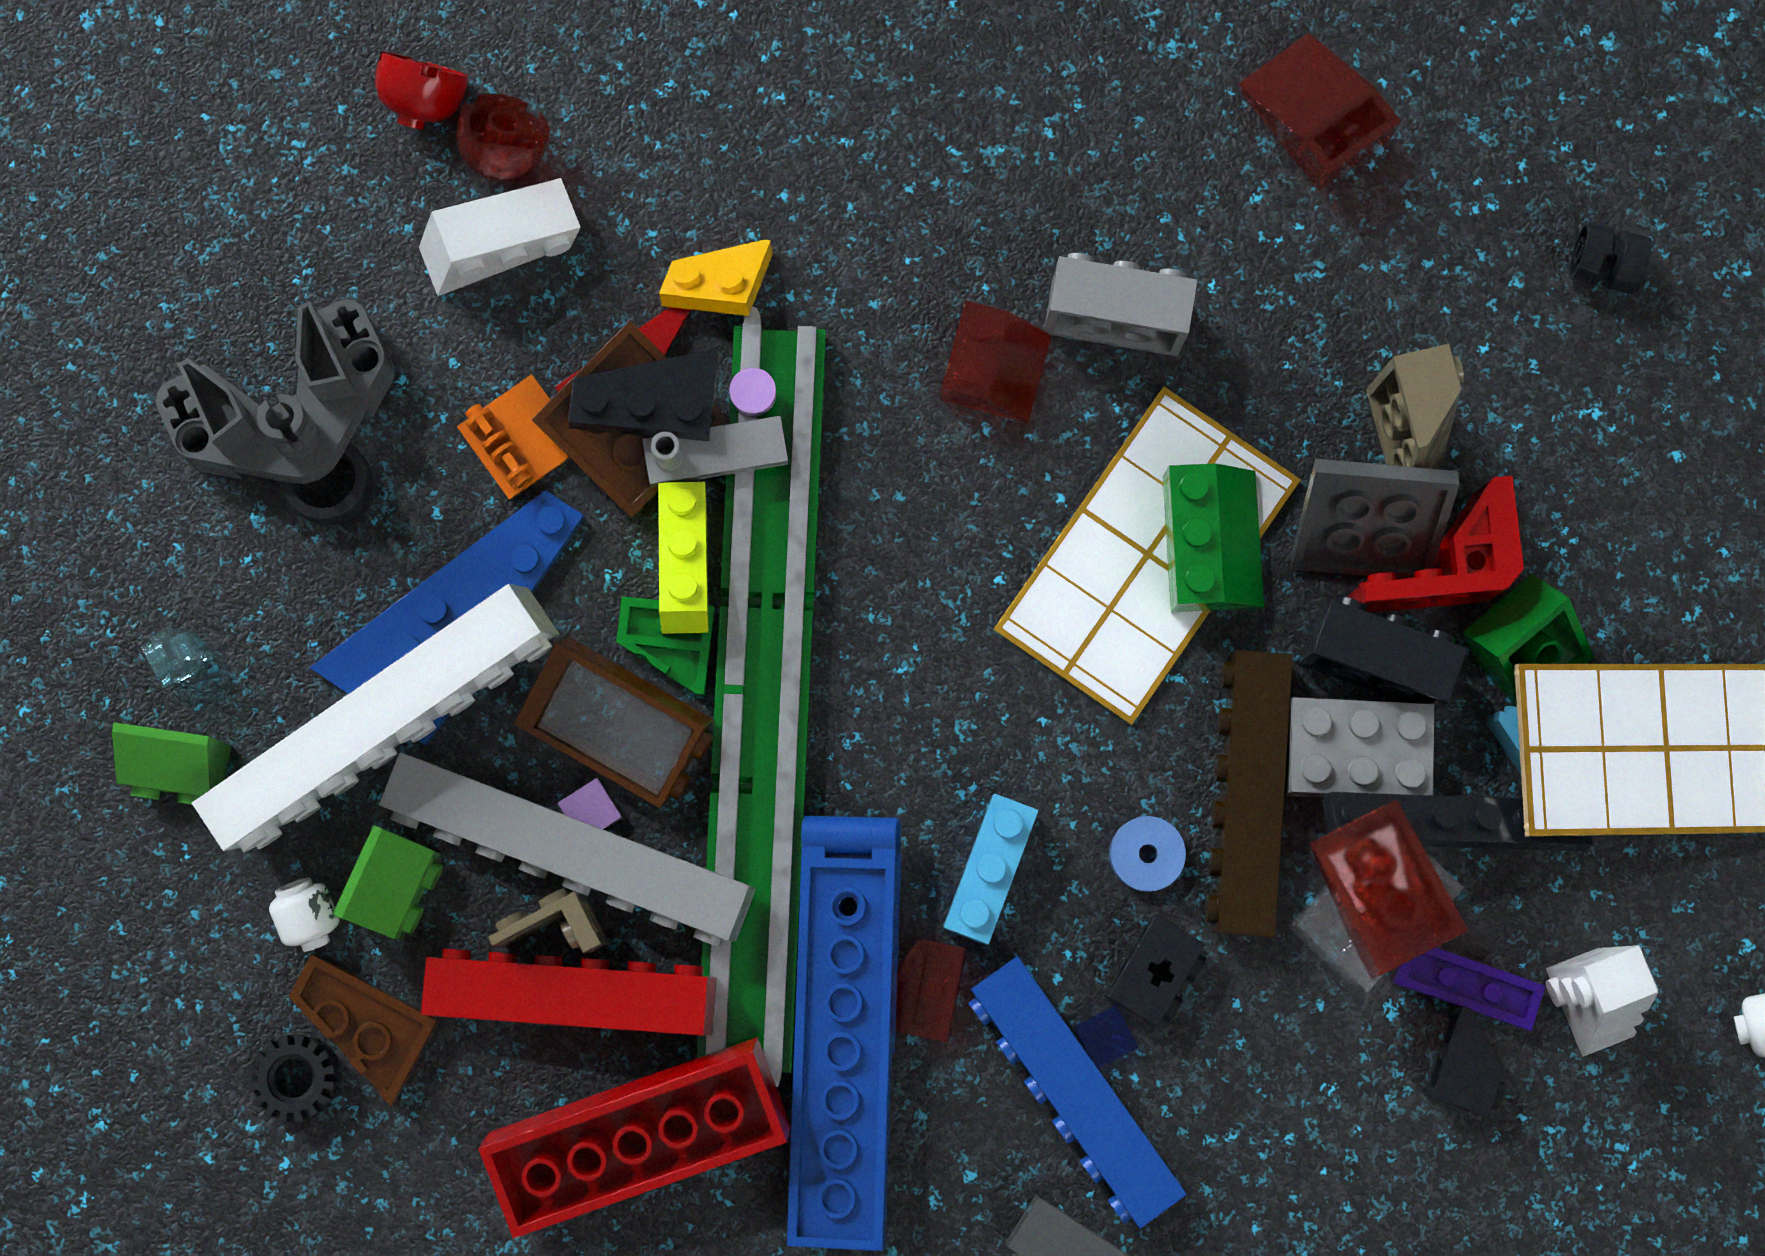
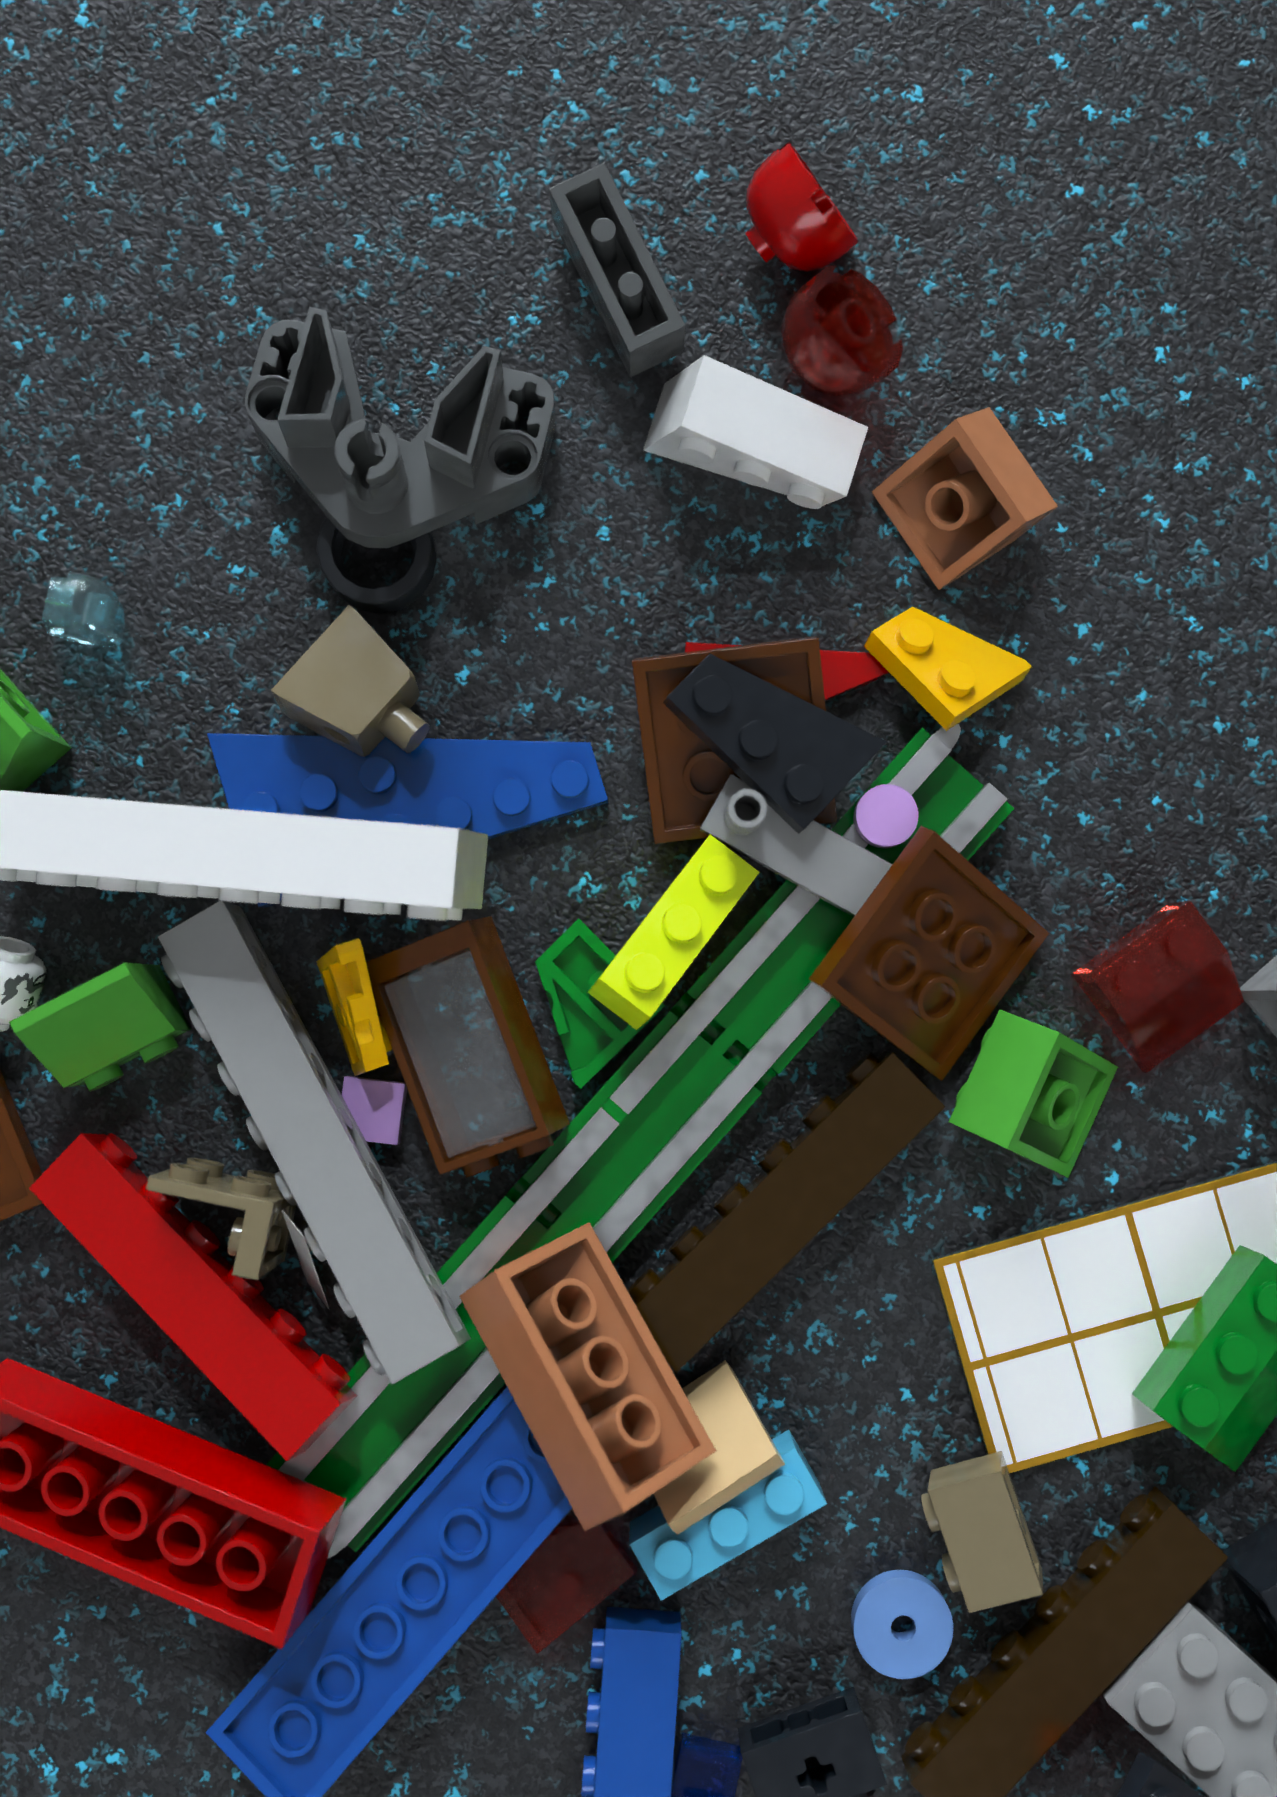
camera: 45 degrees right, 5 degrees up
orange hinge [457,374,569,500] -> none
none -> dark tan torso [271,605,430,757]
none -> white sticker [282,1210,329,1309]
none -> yellow wing [316,938,392,1076]
none -> nougat slope [459,1222,716,1531]
none -> dark grey brick [549,162,685,378]
none -> dark brown brick [627,1051,945,1372]
none -> tan tile [653,1360,785,1535]
none -> reddish brown plate [809,826,1049,1081]
none -> nougat slope [872,407,1058,590]
none -> dark tan brick [921,1451,1043,1613]
none -> bright green slope [949,1009,1118,1178]

